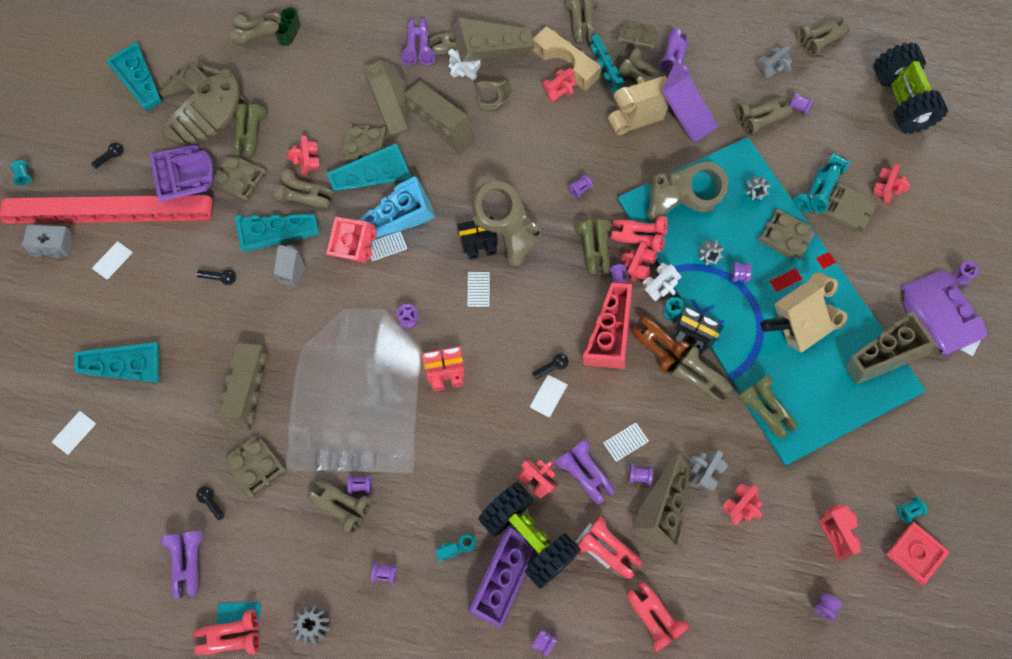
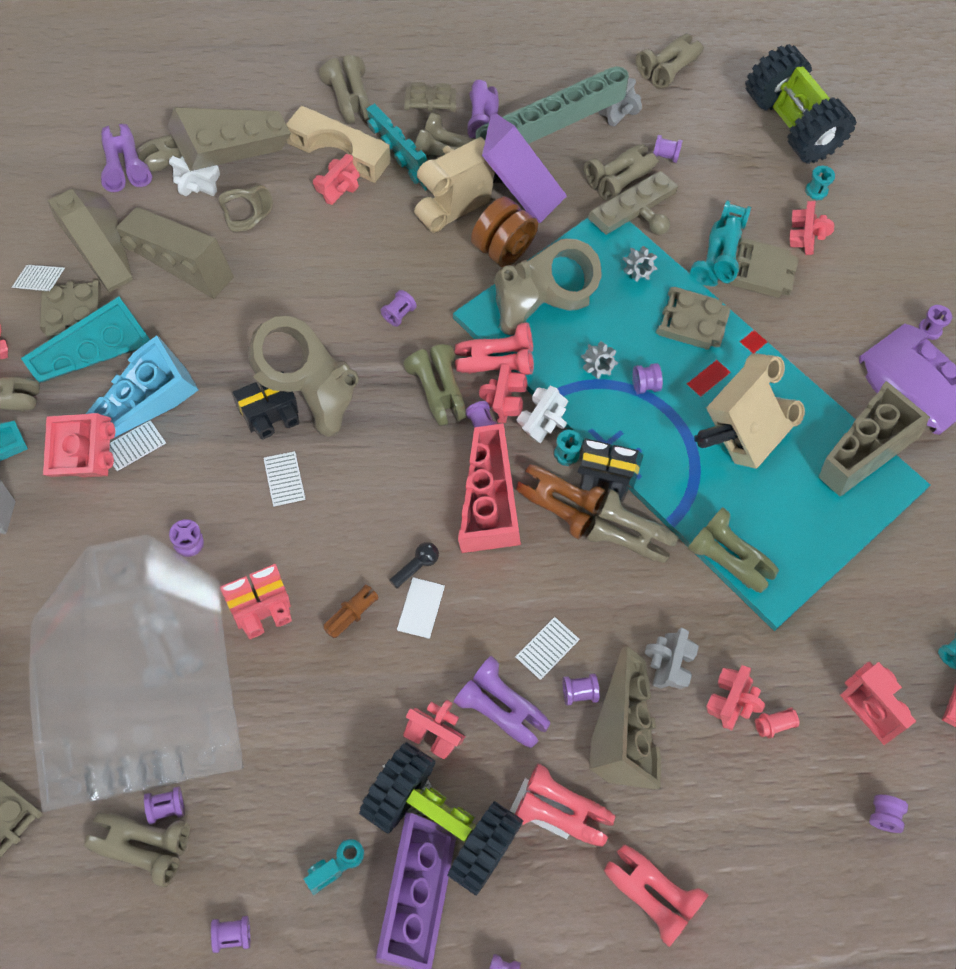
camera: 20 degrees left, 5 degrees down
none -> white sticker [12,265,65,291]
none -> dark orange axle [323,584,379,638]
none -> dark orange wheel [471,197,538,267]
none -> sand green beam [476,66,629,144]
none -> dark tan plate [588,171,678,235]
none -> coral pin [755,707,799,738]
none -> teal bush [805,165,836,200]

